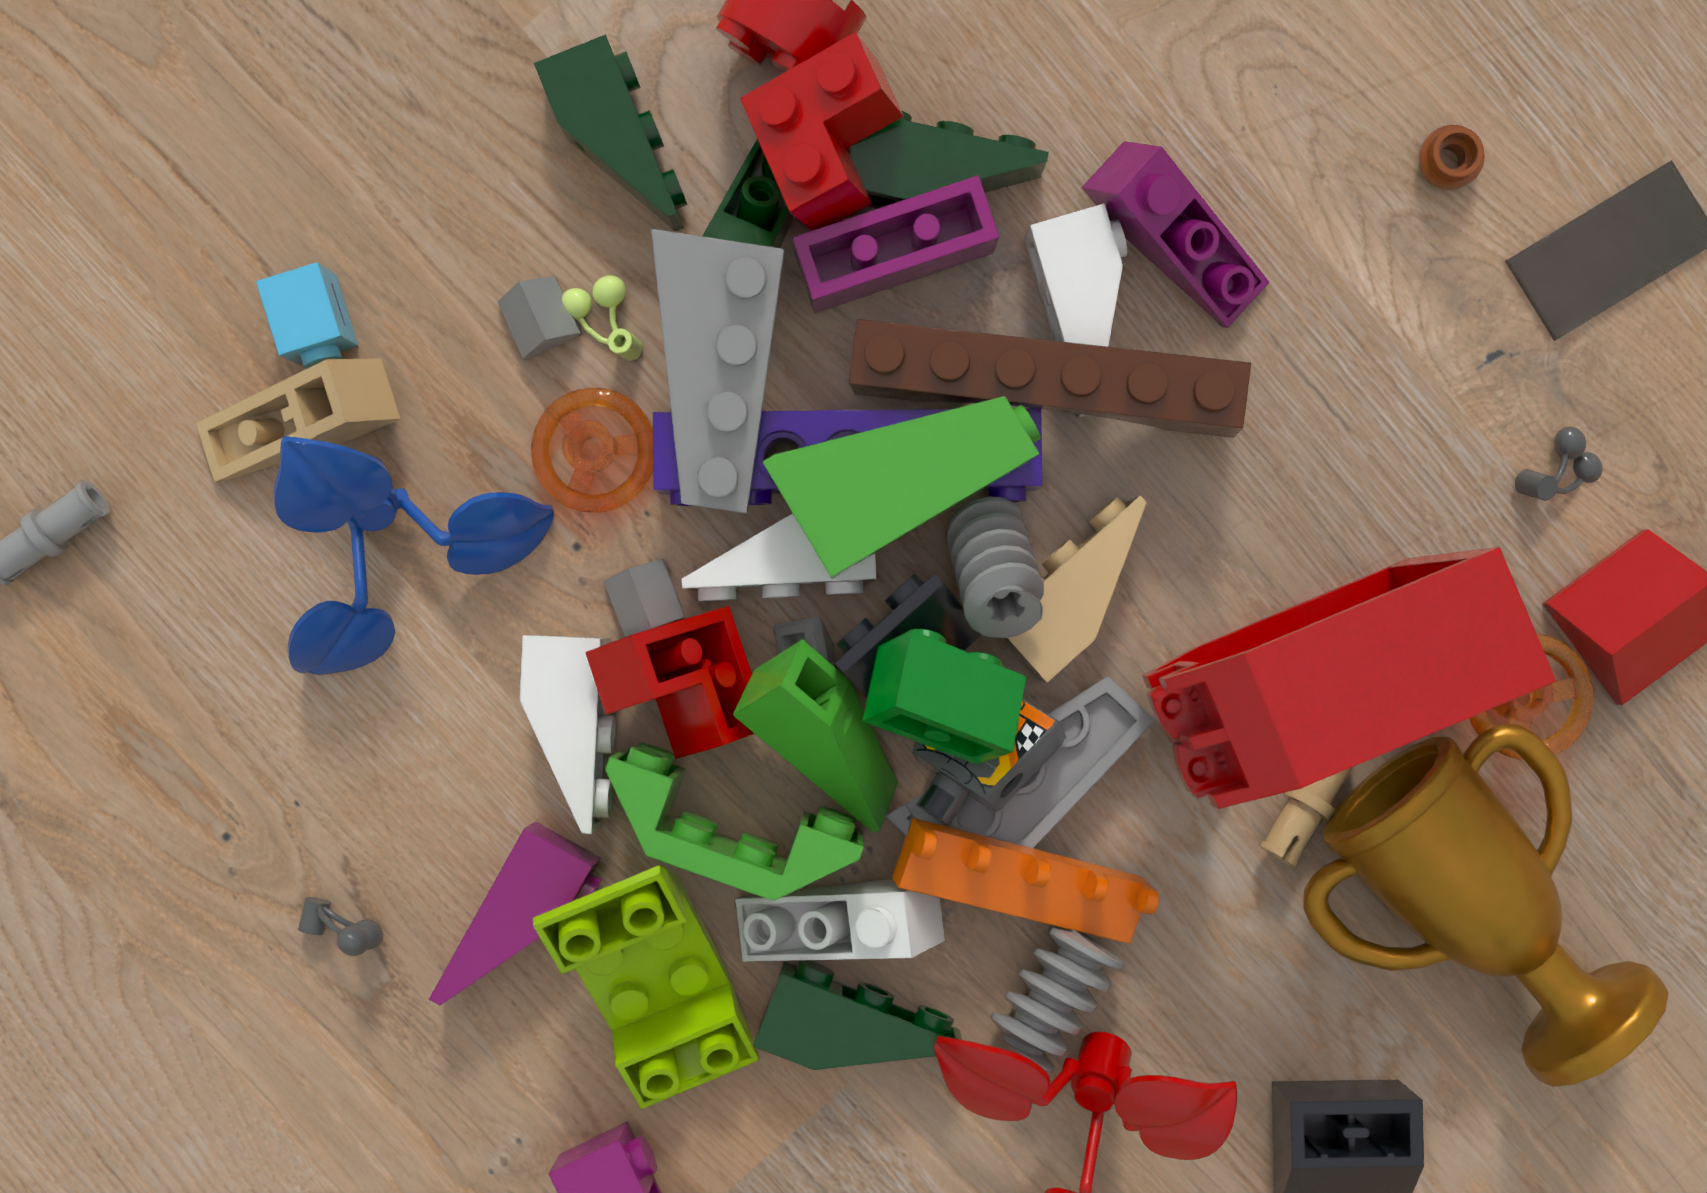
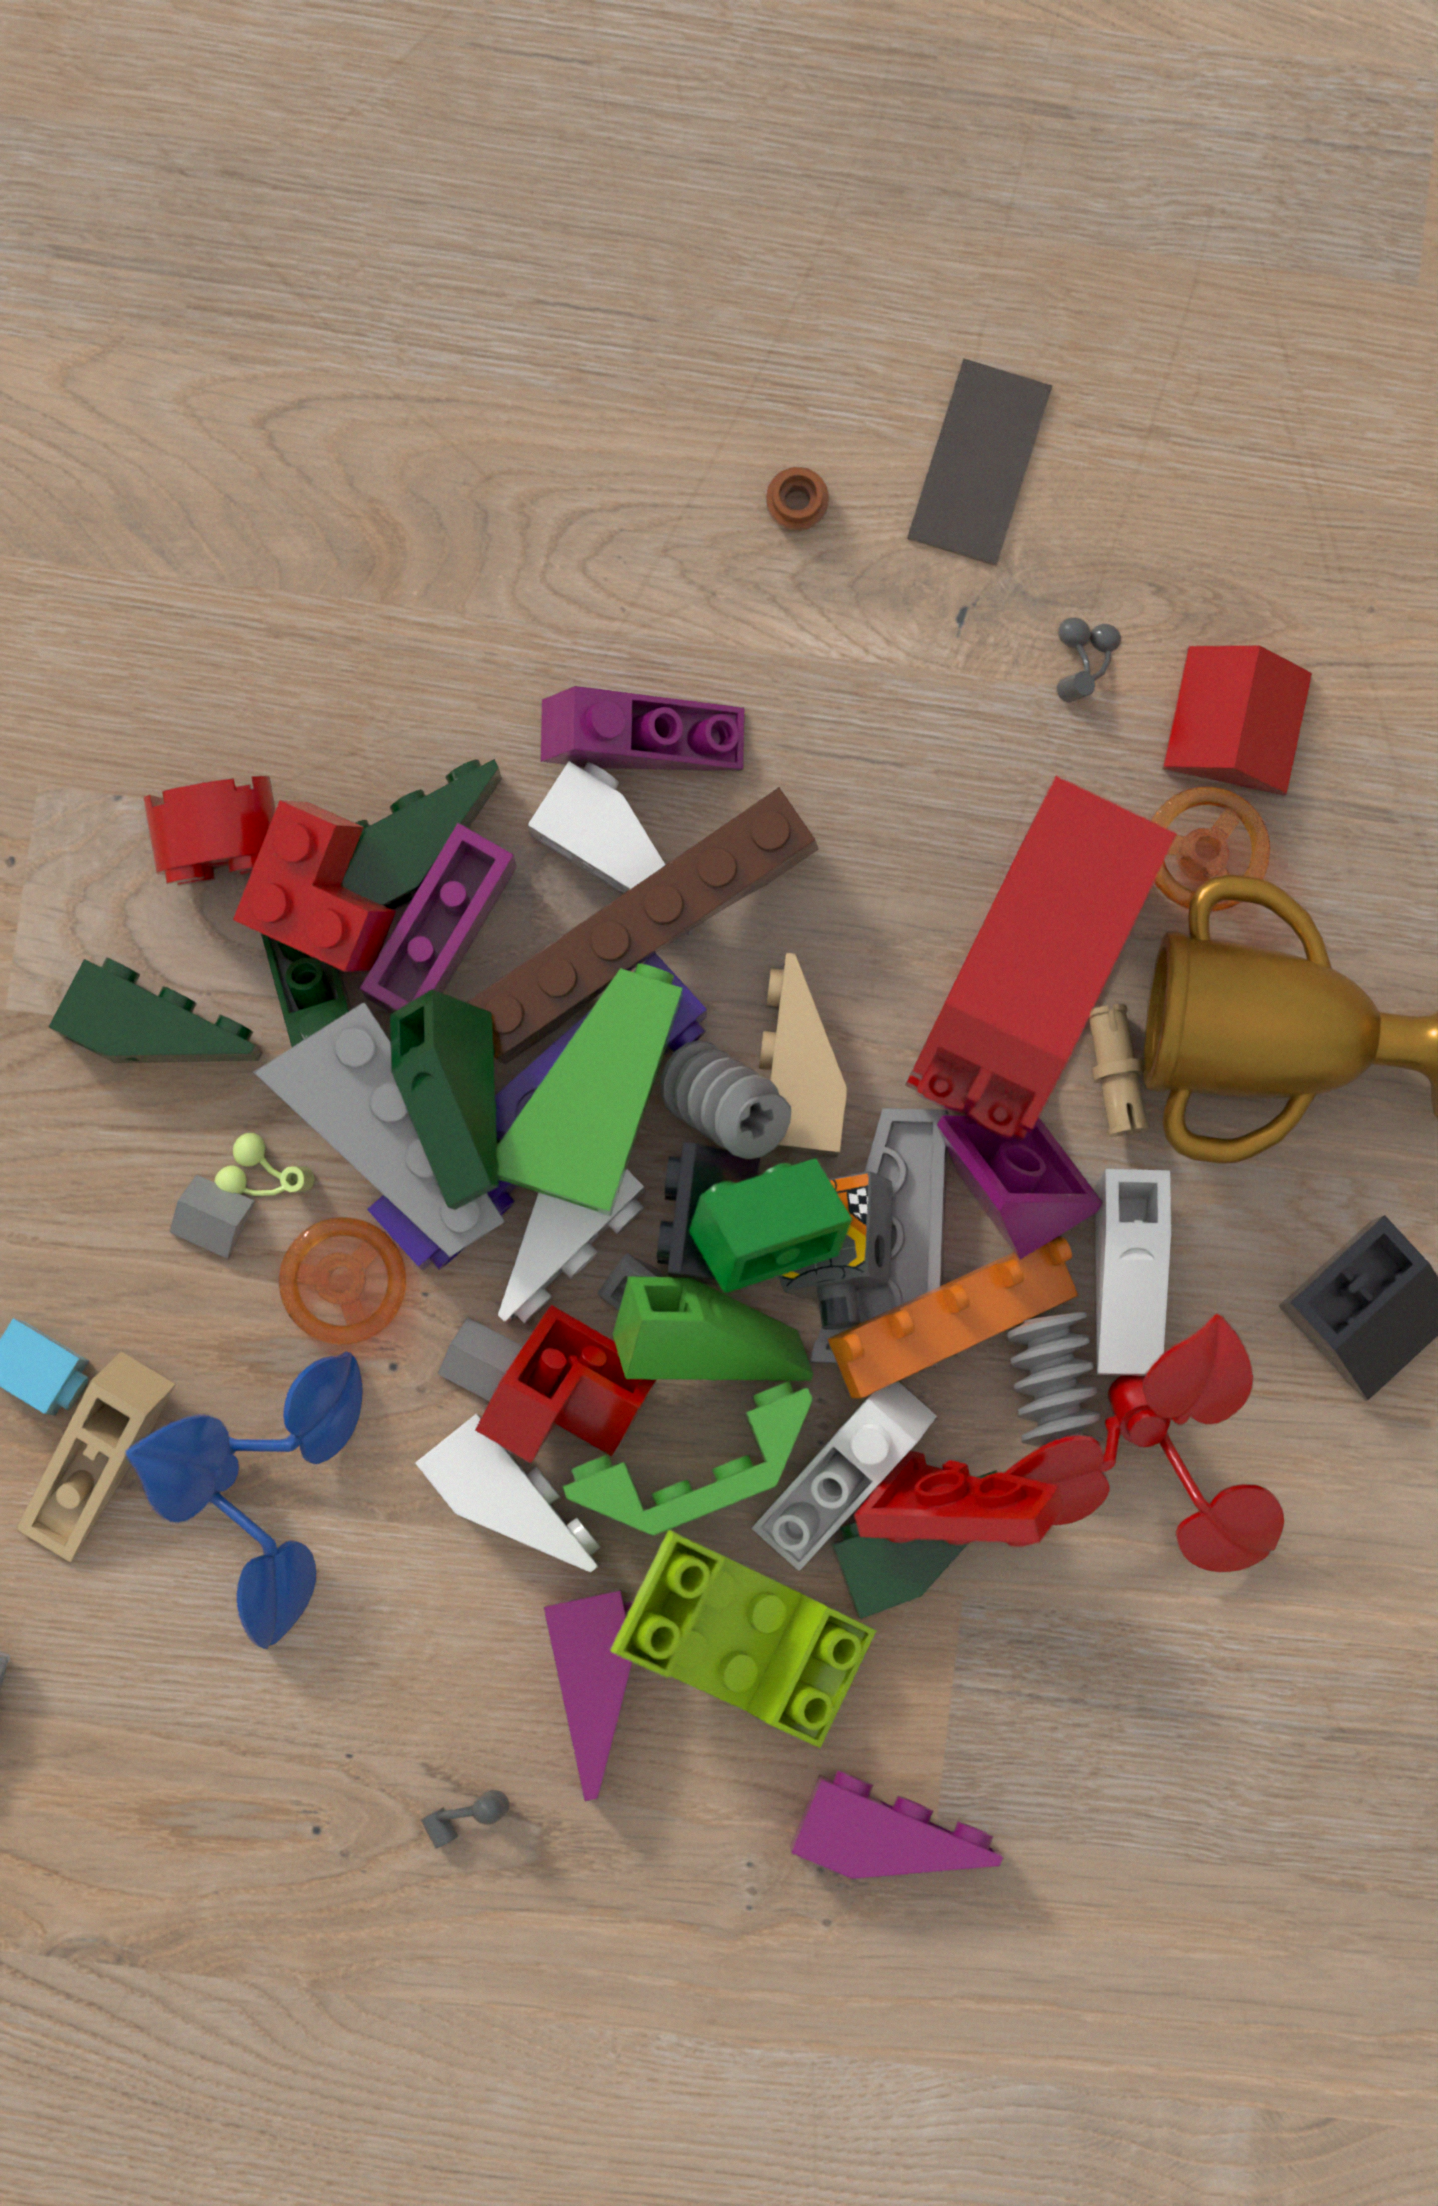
camera: 45 degrees left, 5 degrees down
none -> dark green slope [390,989,499,1210]
none -> red wing [855,1450,1064,1547]
none -> magenta slope [937,1115,1103,1260]
none -> white slope [1095,1169,1171,1376]

